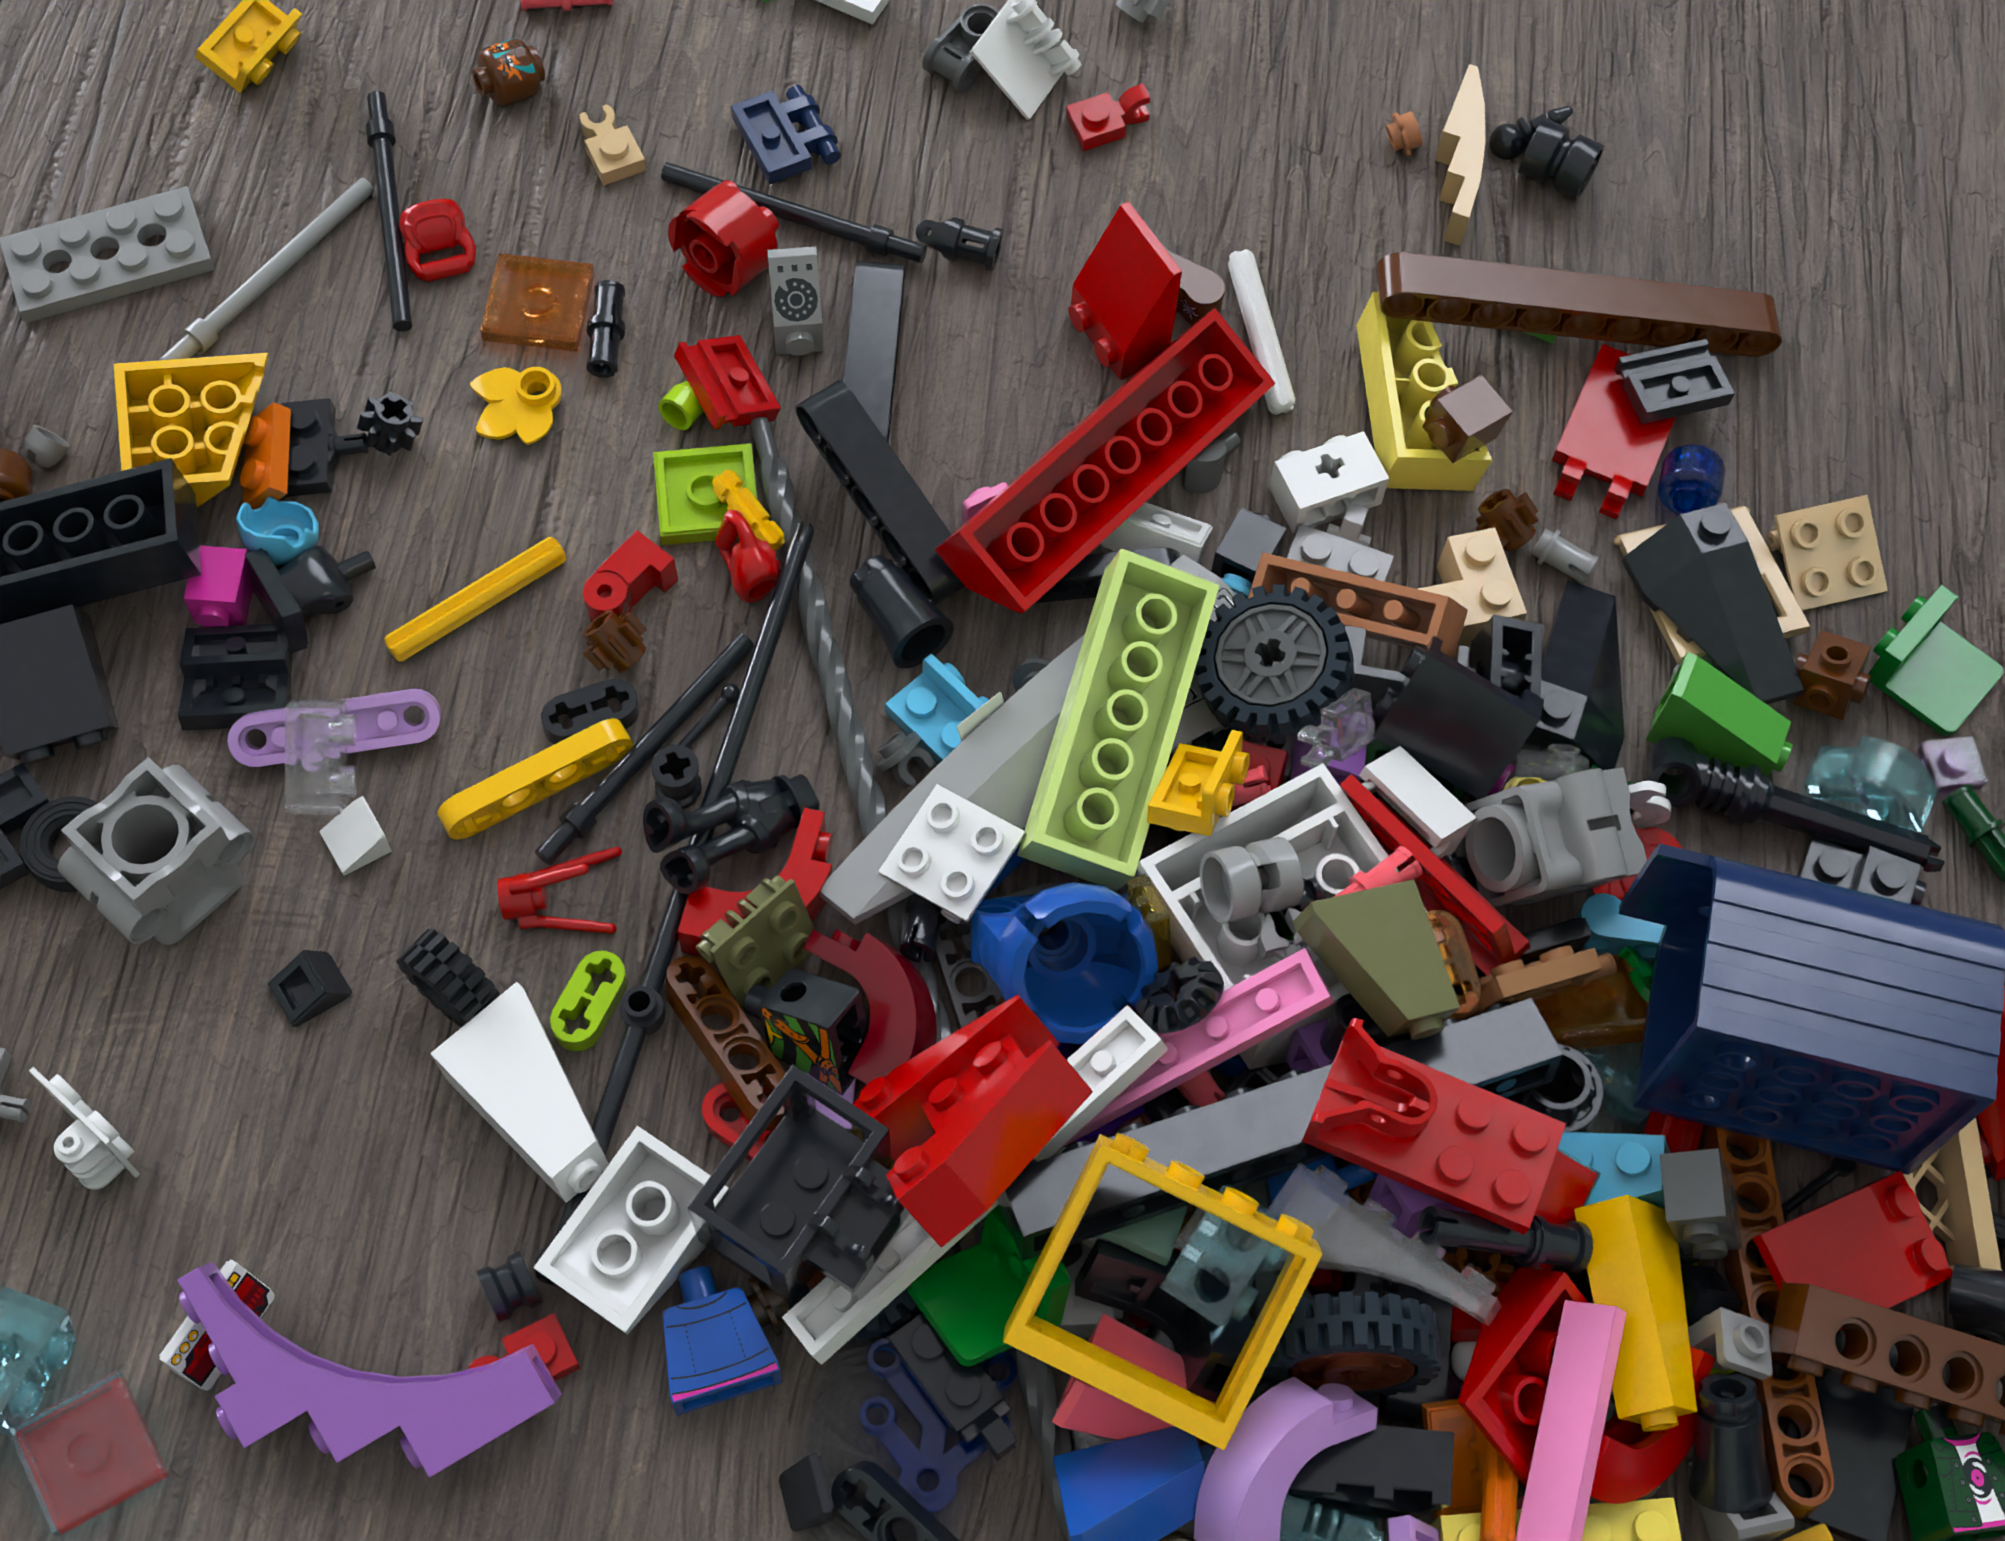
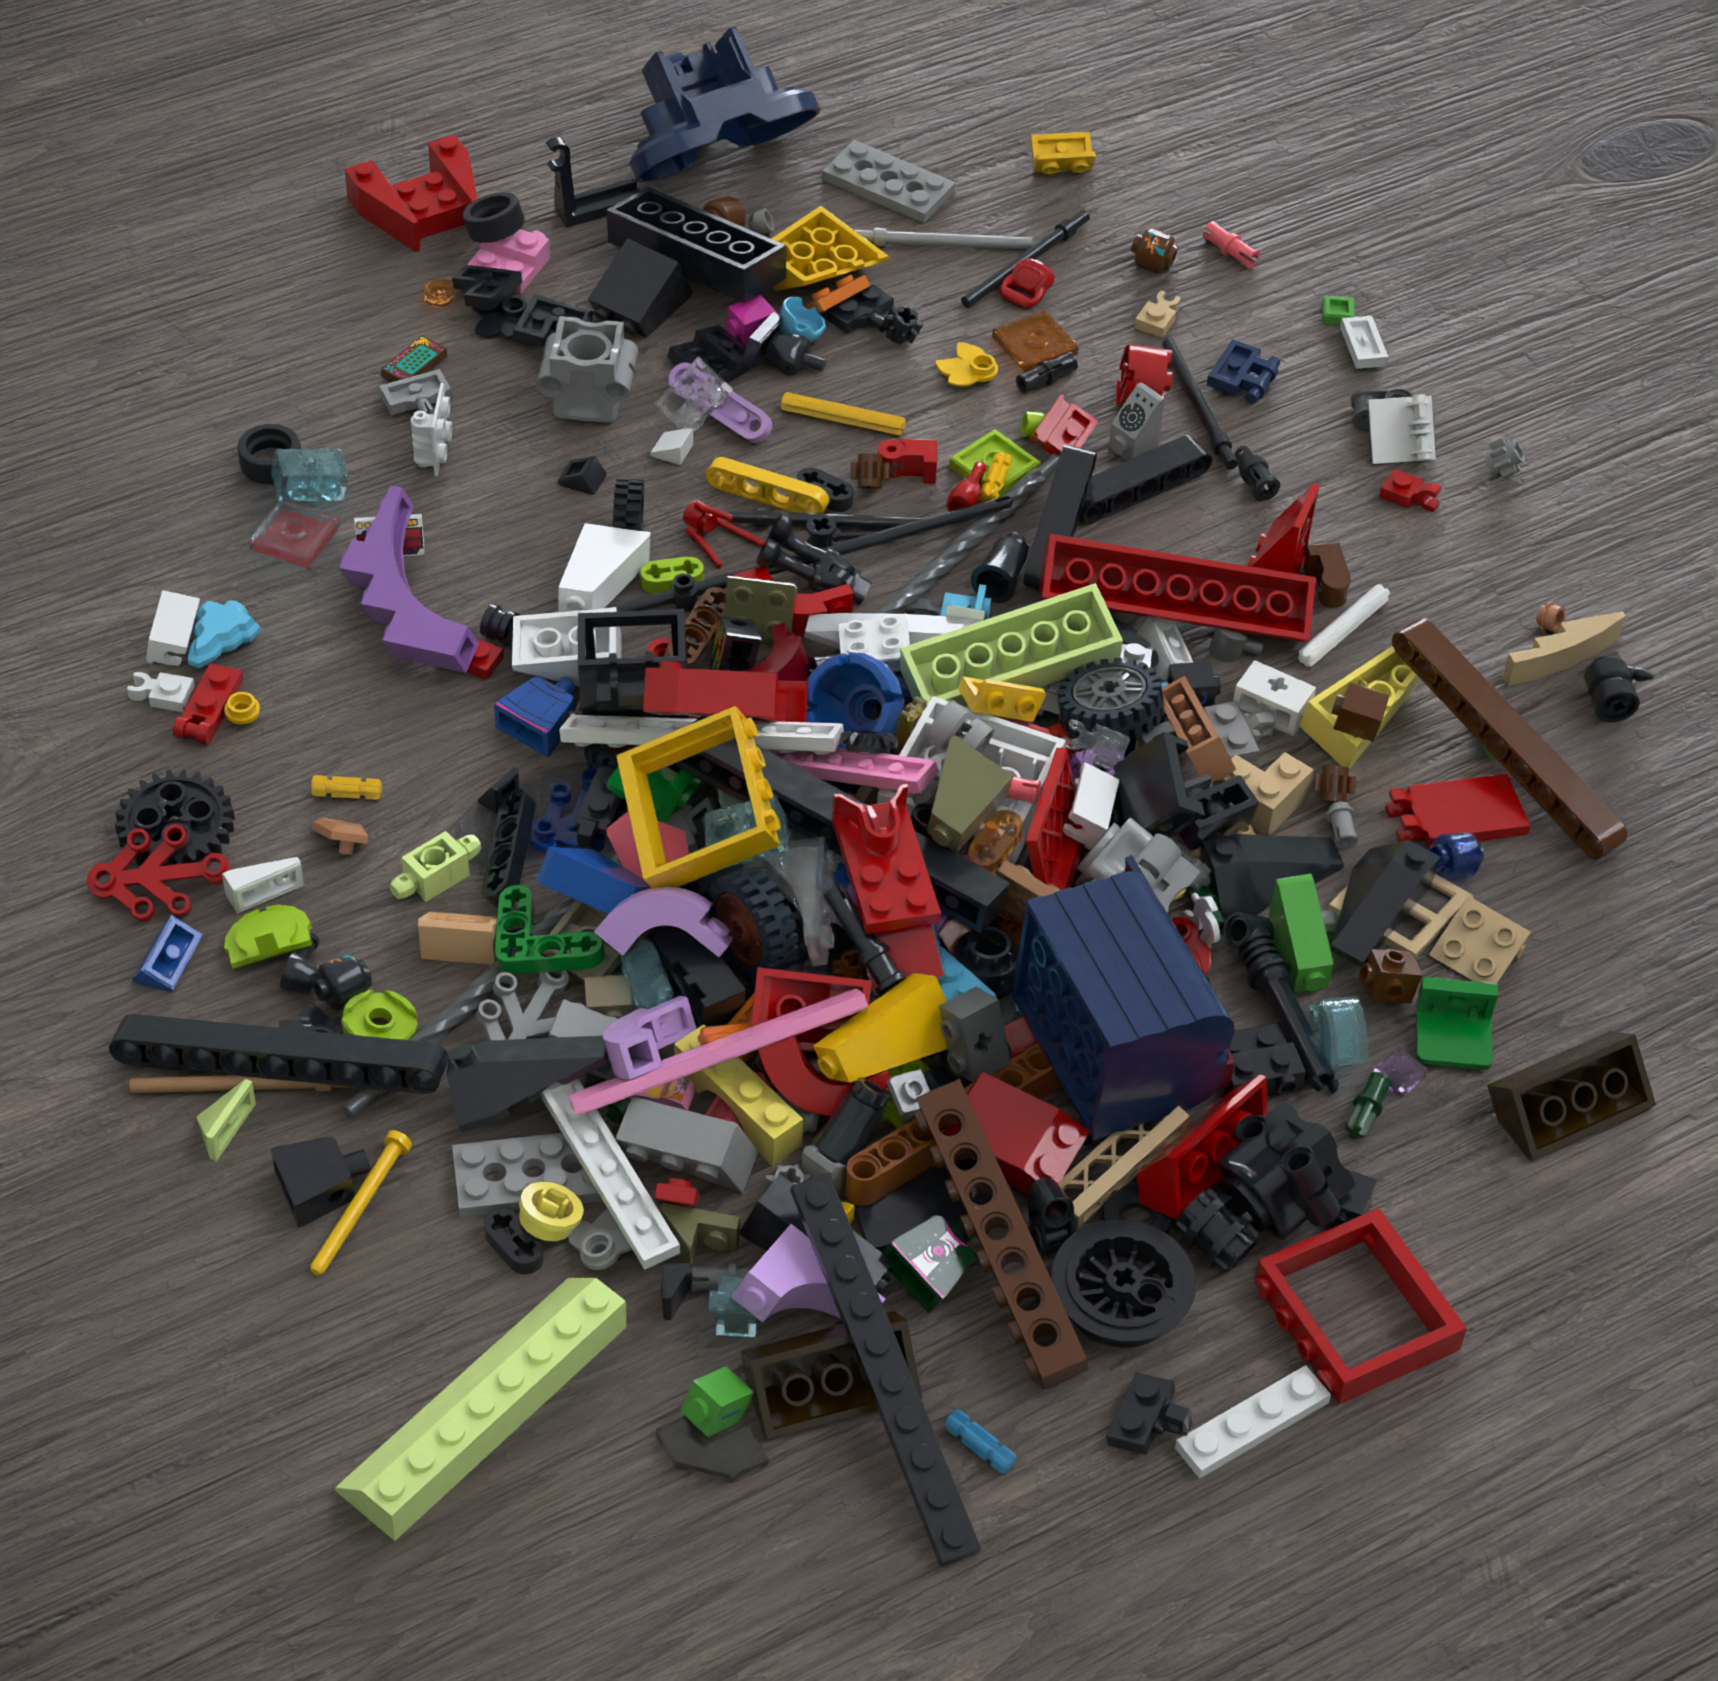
camera: 55 degrees right, 15 degrees down
plate [1614,339,1735,424] -> none

